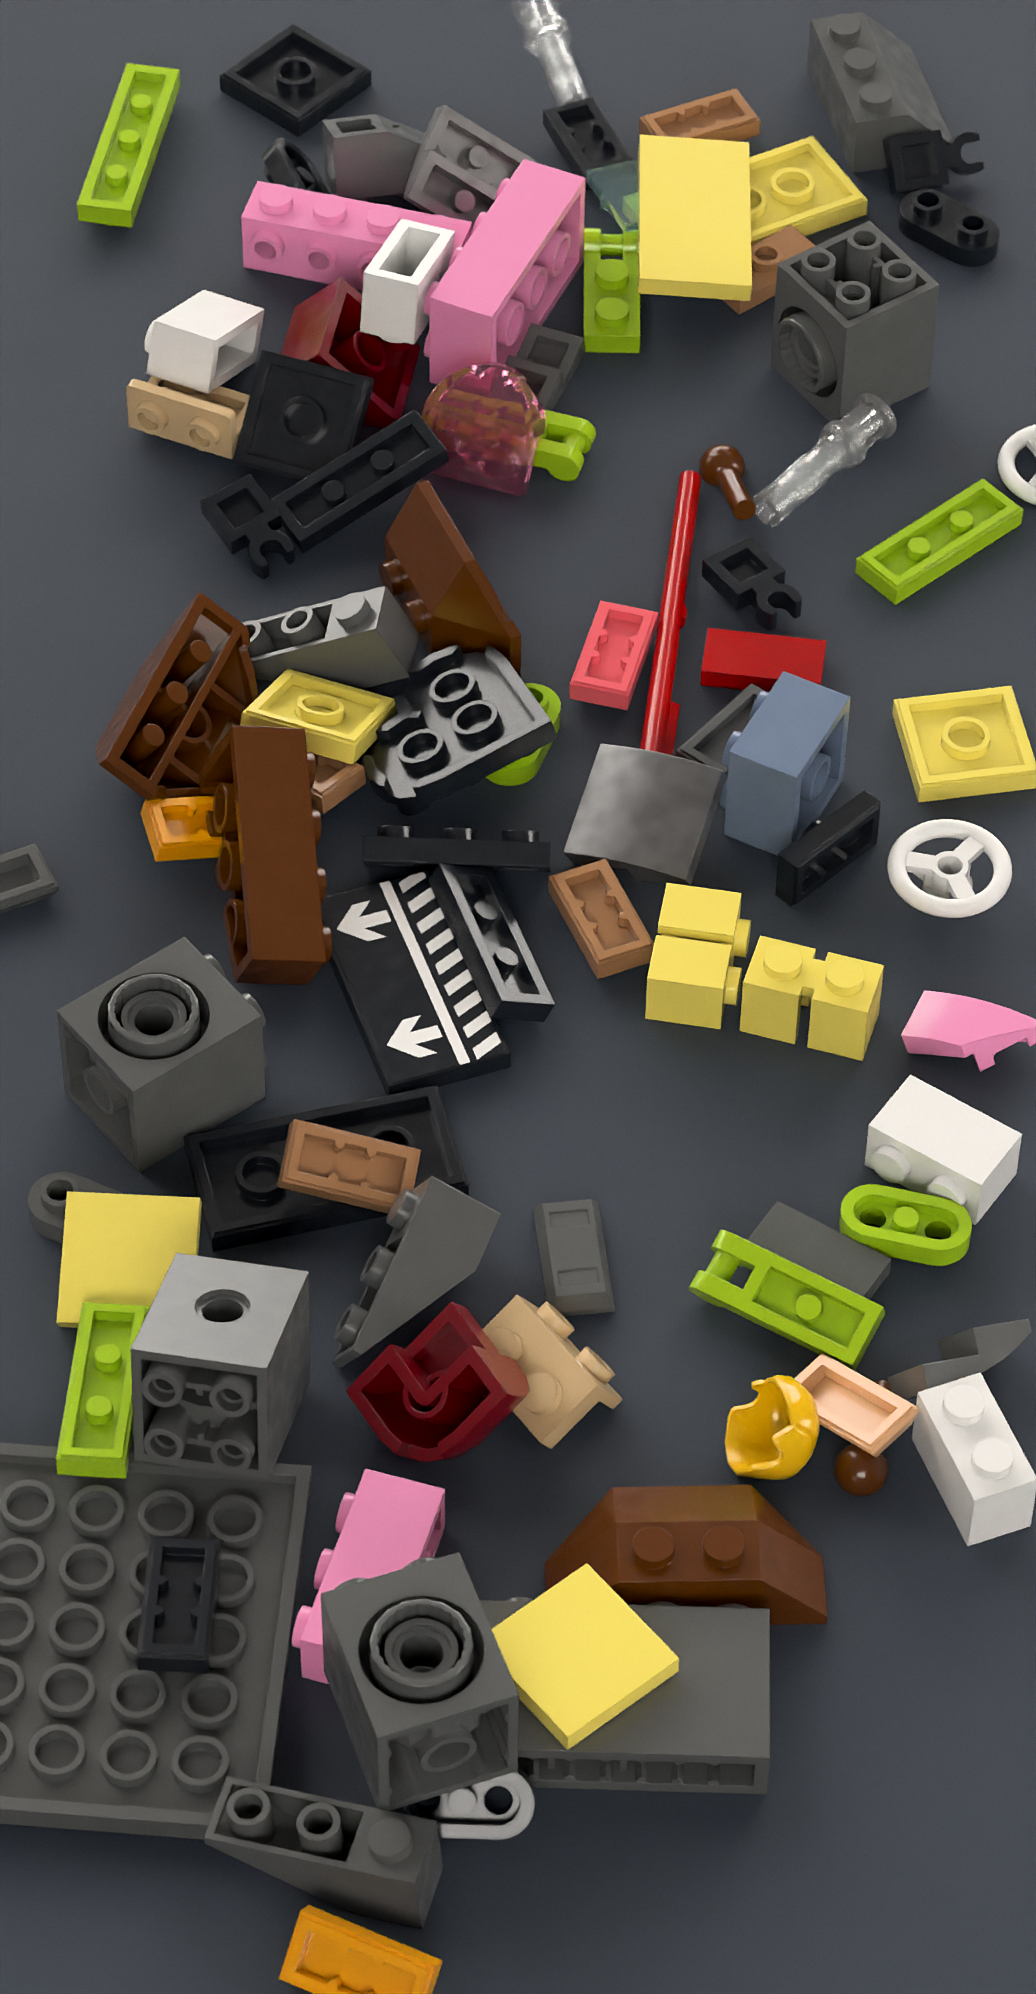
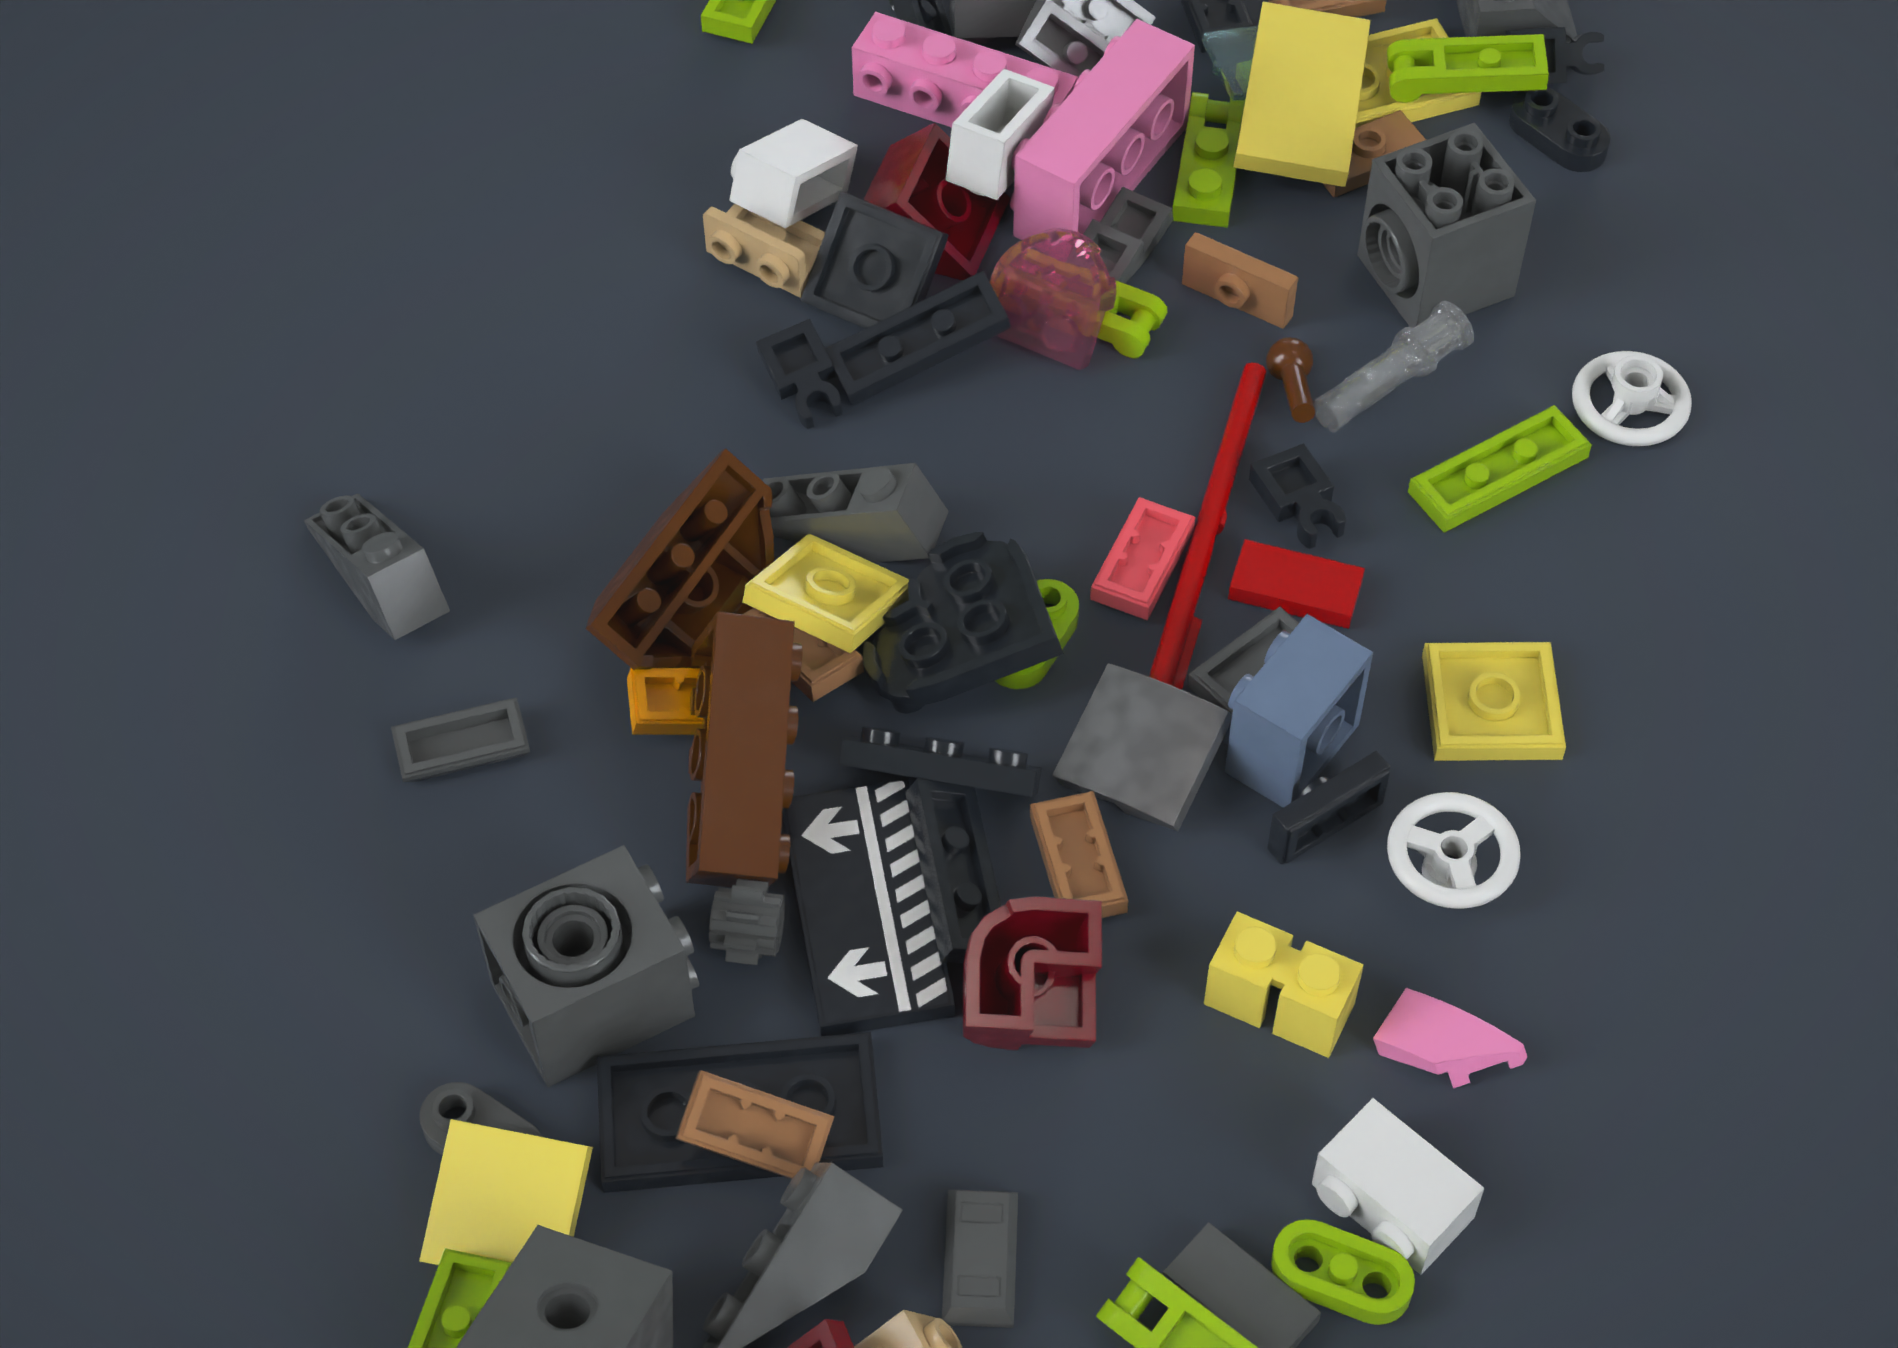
camera: 10 degrees right, 5 degrees up
reddish brown wedge [379,478,522,677] -> none
light yellow piece [645,883,751,1029] -> none
none -> dark grey gear [709,879,785,966]
none -> dark red brick [963,896,1102,1051]
none -> medium nougat plate [1182,232,1298,329]
none -> lime plate [1387,34,1549,103]

